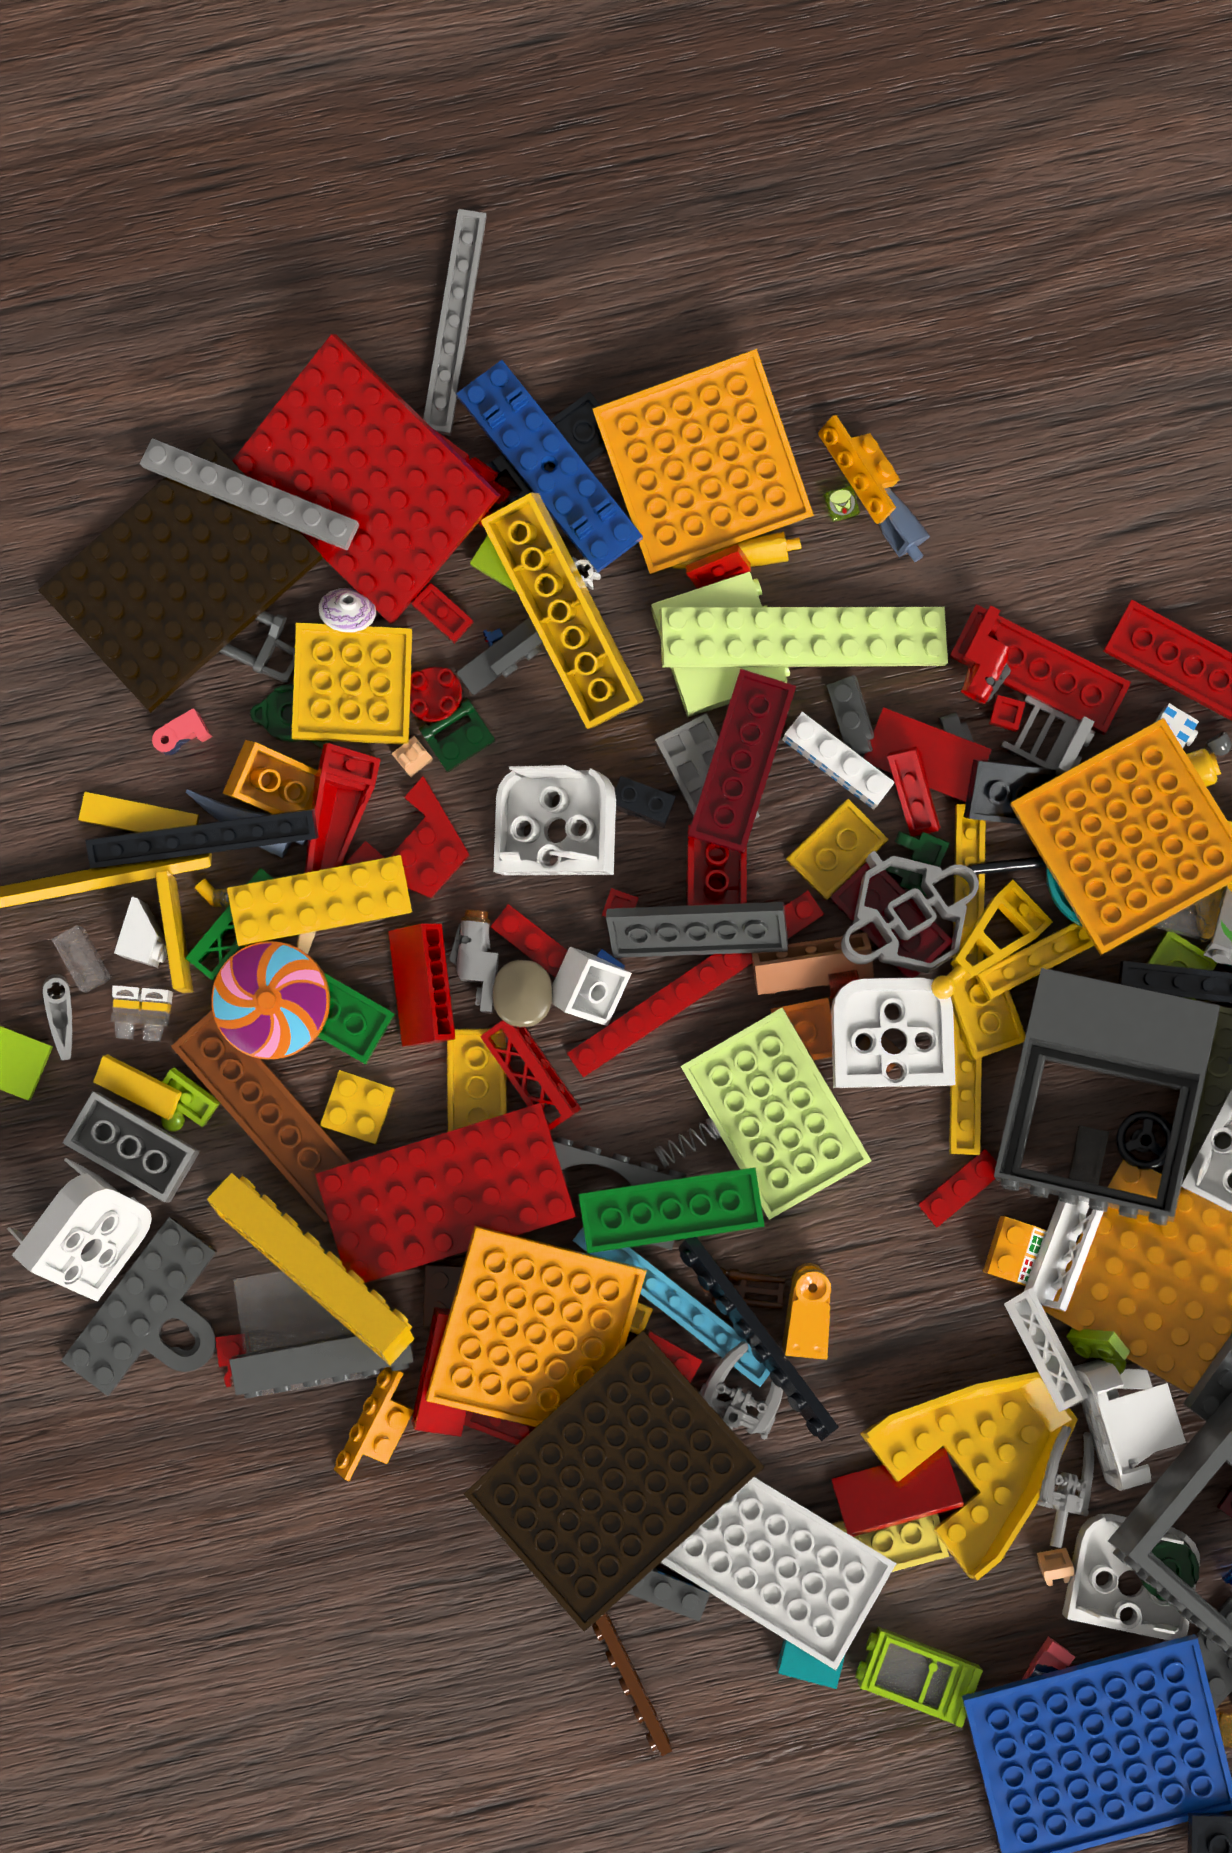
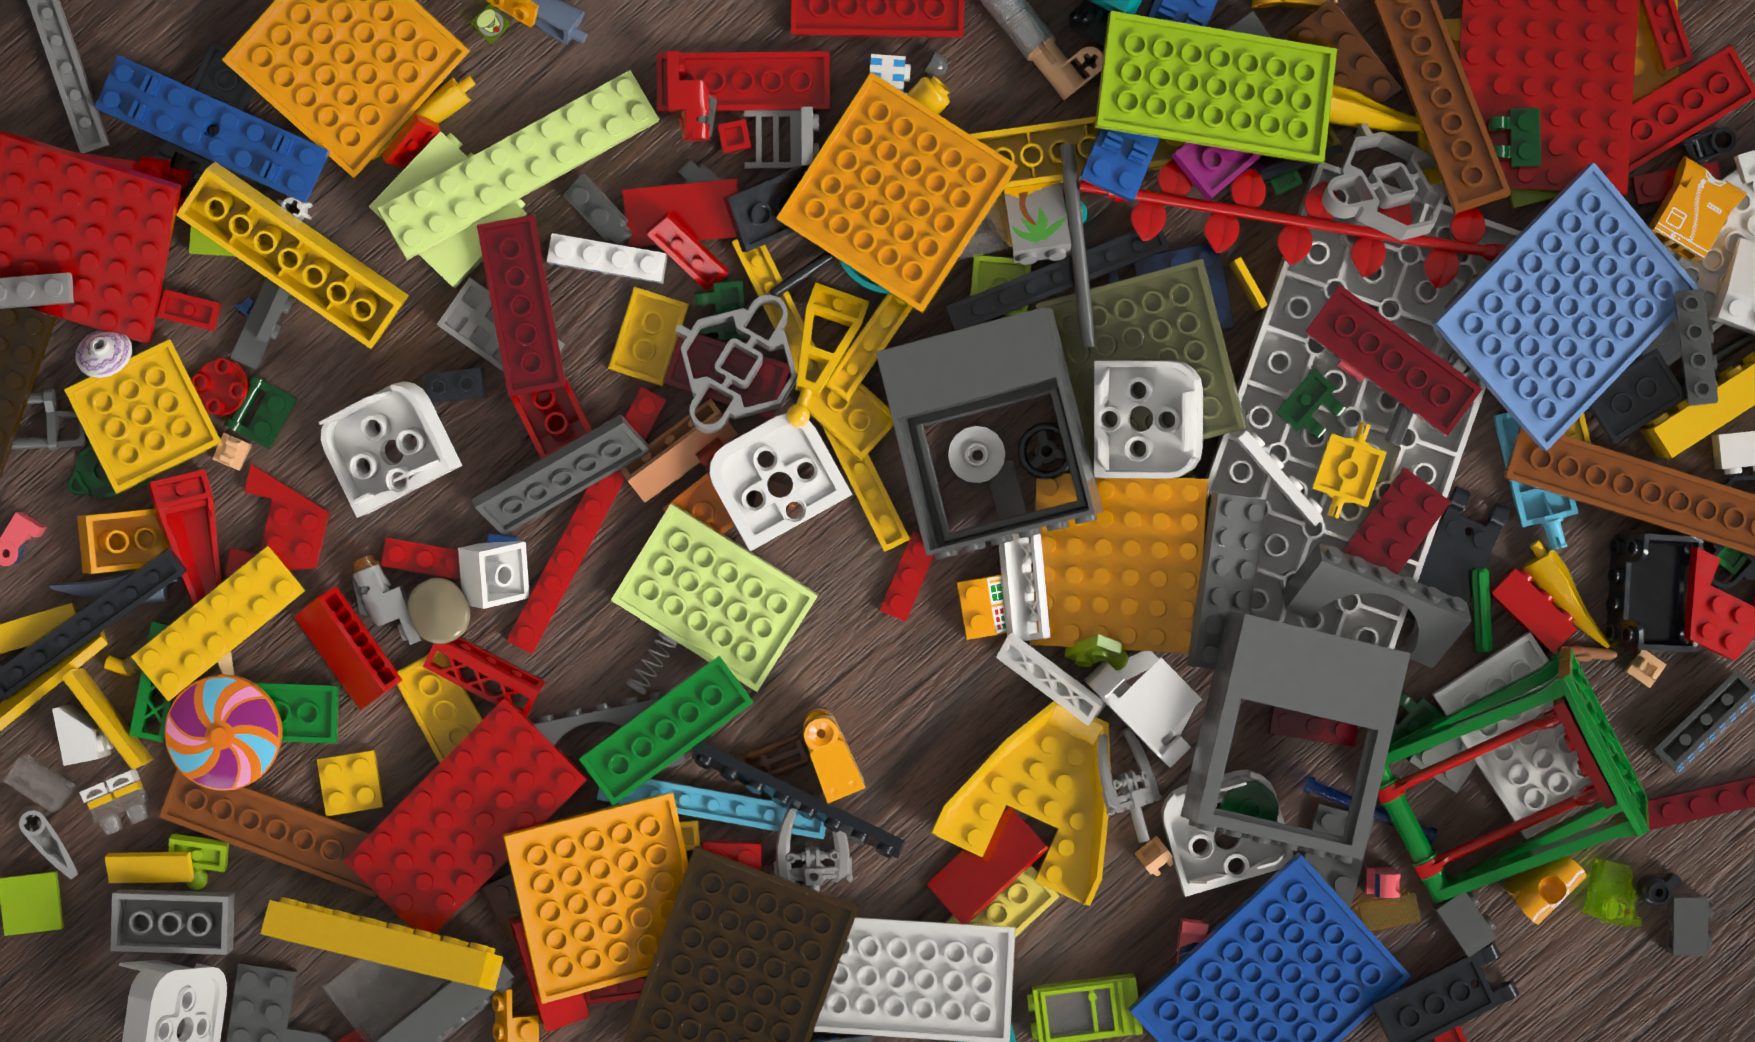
camera: 25 degrees left, 5 degrees up
red plate [602,888,639,918] -> none
none -> white dish [948,426,1006,483]

